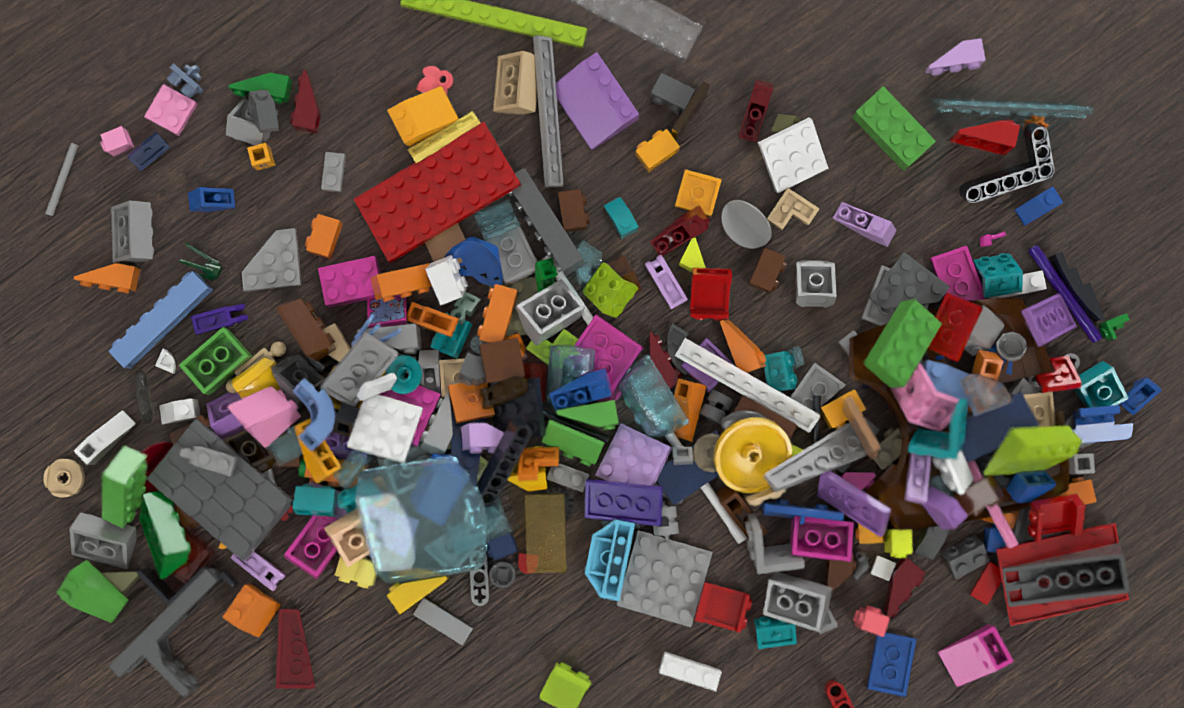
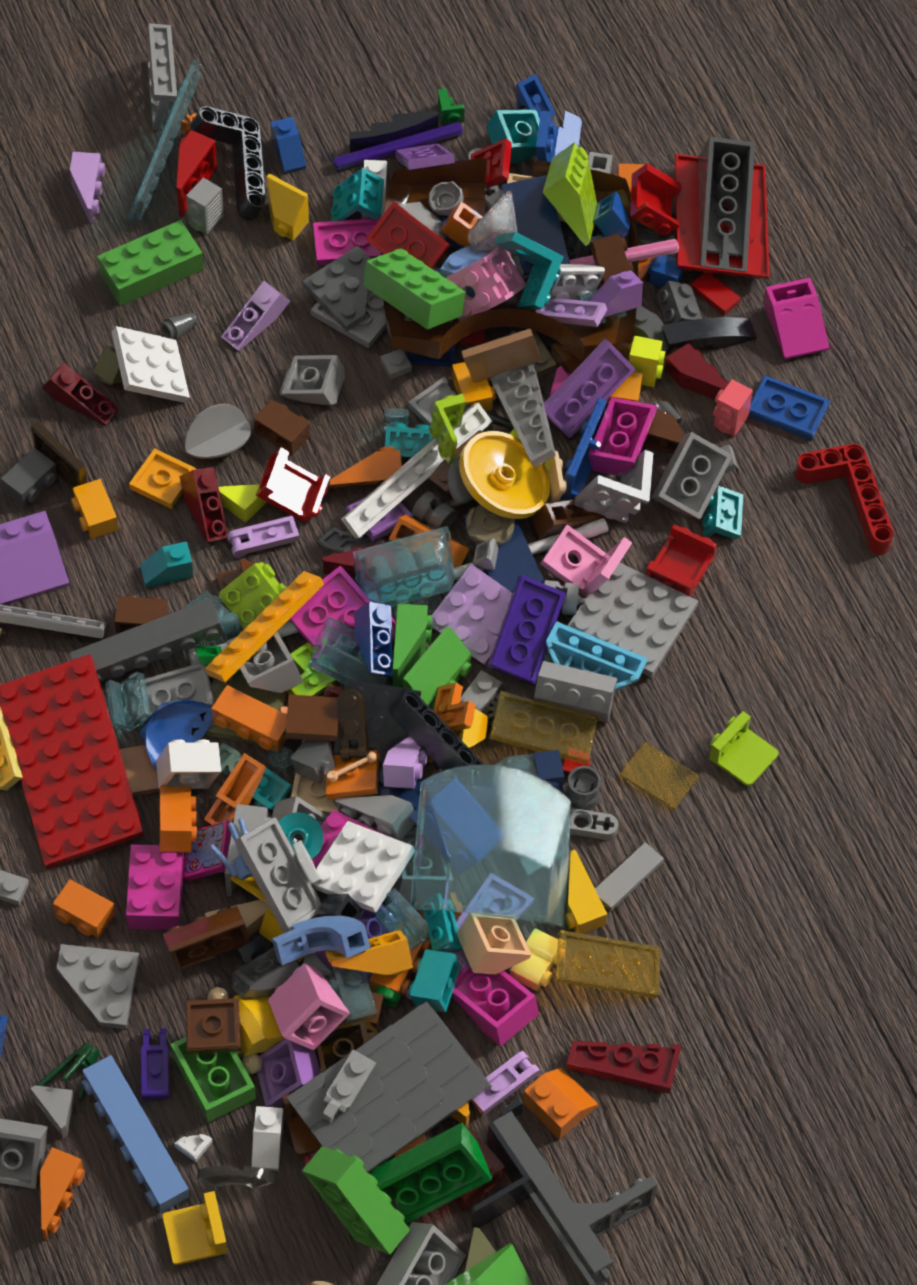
camera: 80 degrees left, 25 degrees down
white slope [74,410,136,465] -> none
white brick [658,651,722,691] -> none
tan plate [767,188,819,230] -> none
white tile [870,555,896,581] -> none
dark pink hand [980,231,1006,247] -> none
none -> light grey slope [30,1085,75,1139]
none -> light grey fence [147,23,177,130]
none -> dark grey cone [161,312,197,340]
none -> yellow bracket [163,1191,227,1265]
none -> reddish brown tile [185,998,241,1054]
none -> light grey brick [186,178,224,235]
none -> light orange plate [205,571,324,682]
none -> yellow slope [267,174,309,241]
none -> light nougat hinge [327,752,377,782]
none -> lime bracket [429,394,466,465]
none -> light grey slope [534,661,617,723]
none -> bright pink bracket [540,525,632,598]
none -> clear yellow tile [556,930,660,998]
none -> clear yellow piece [620,742,700,810]
none -> black slope [661,317,757,350]

